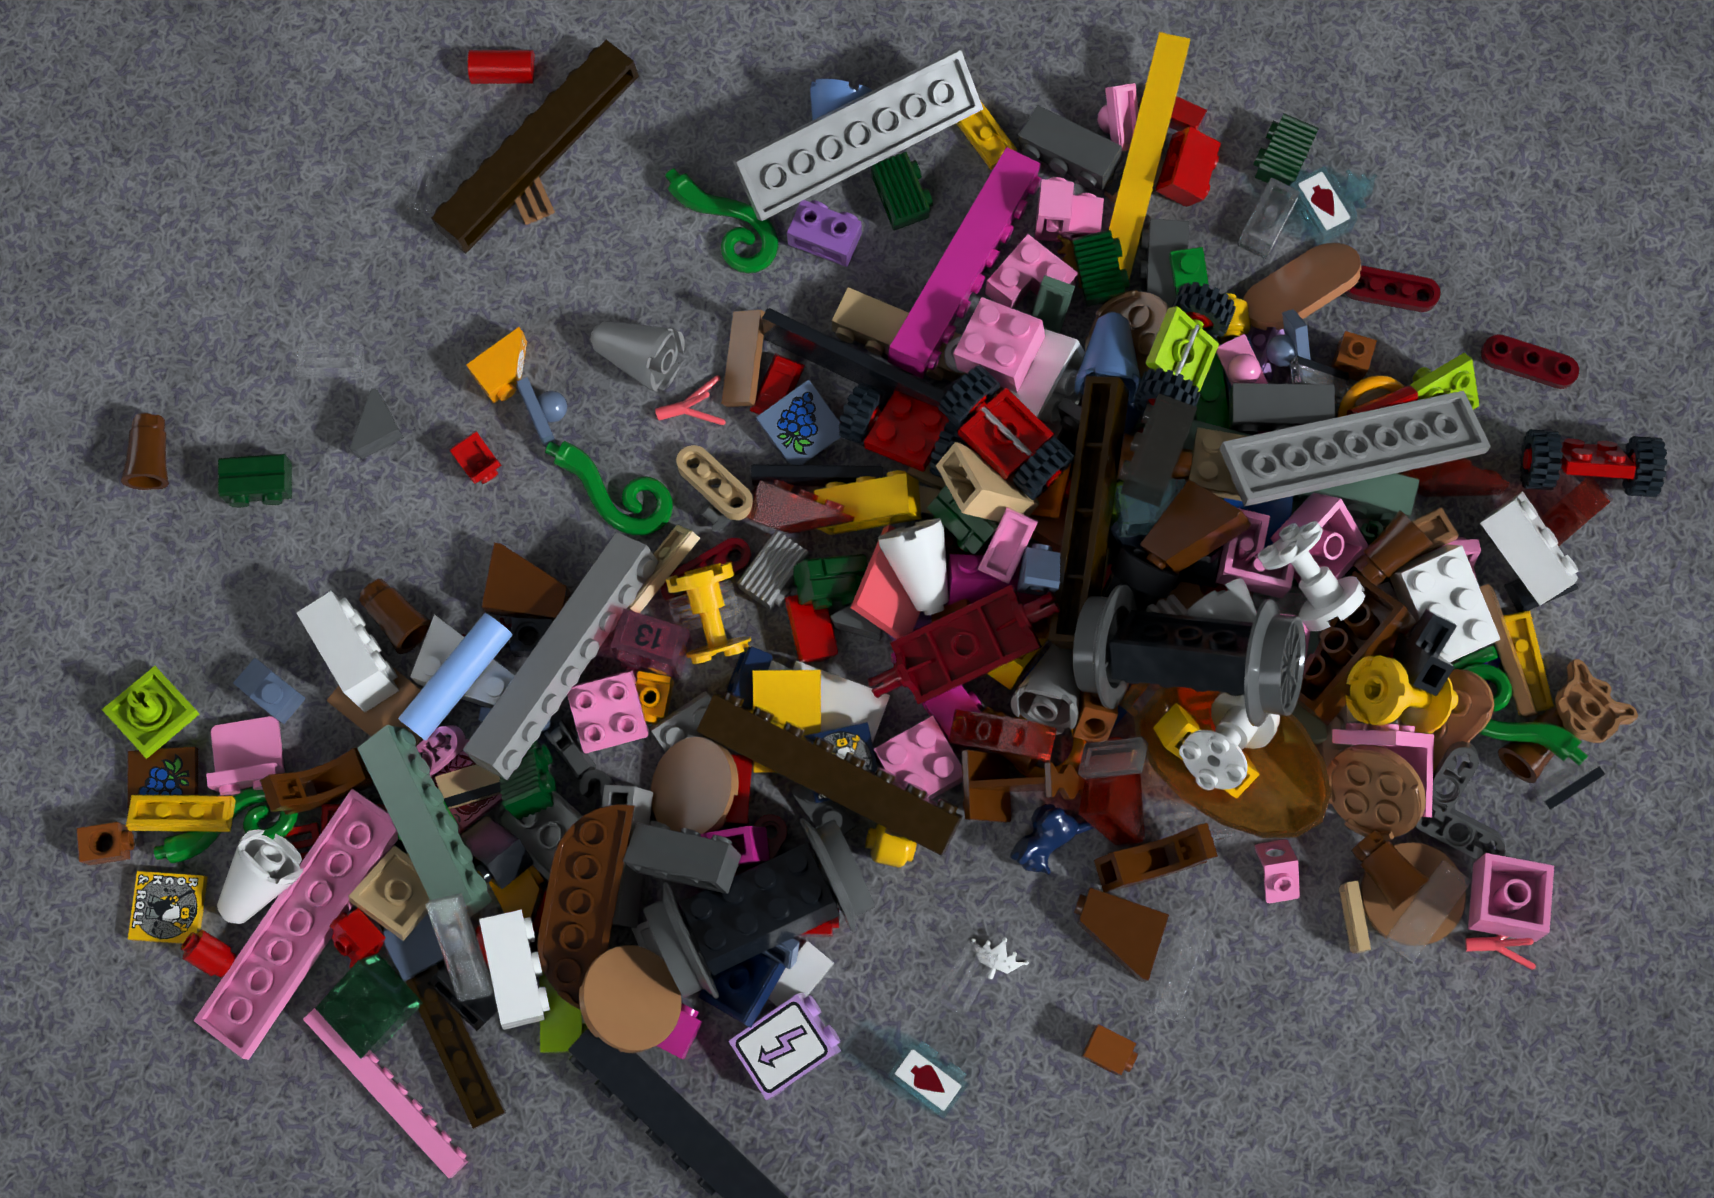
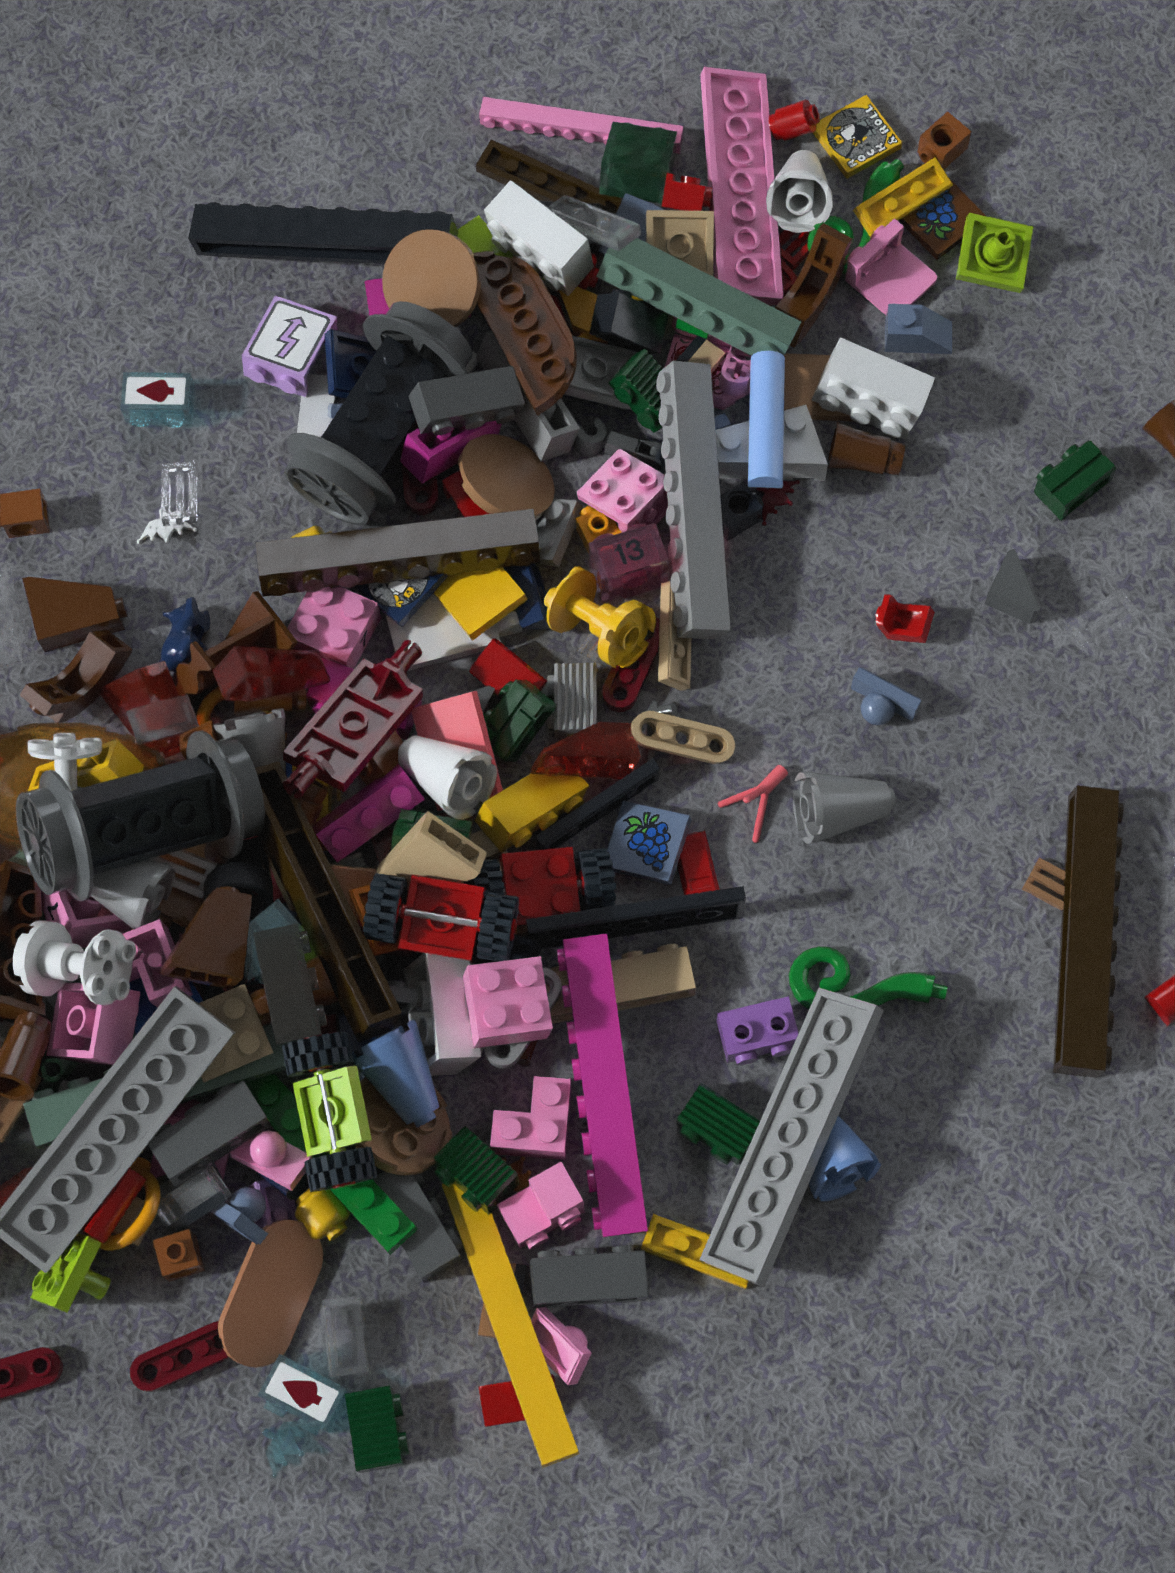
camera: 145 degrees right, 5 degrees down
light orange slope [466,327,527,403] -> none
reddish brown slope [482,543,571,621] -> none
green plant [545,441,673,535] -> none
medium nougat tile [721,309,765,407] -> none
bright pink tile [978,507,1038,584] -> none
sand blue slope [1017,544,1060,596] -> none
sand green tile [1031,275,1075,334] -> none
red brick [1155,126,1221,207] -> none

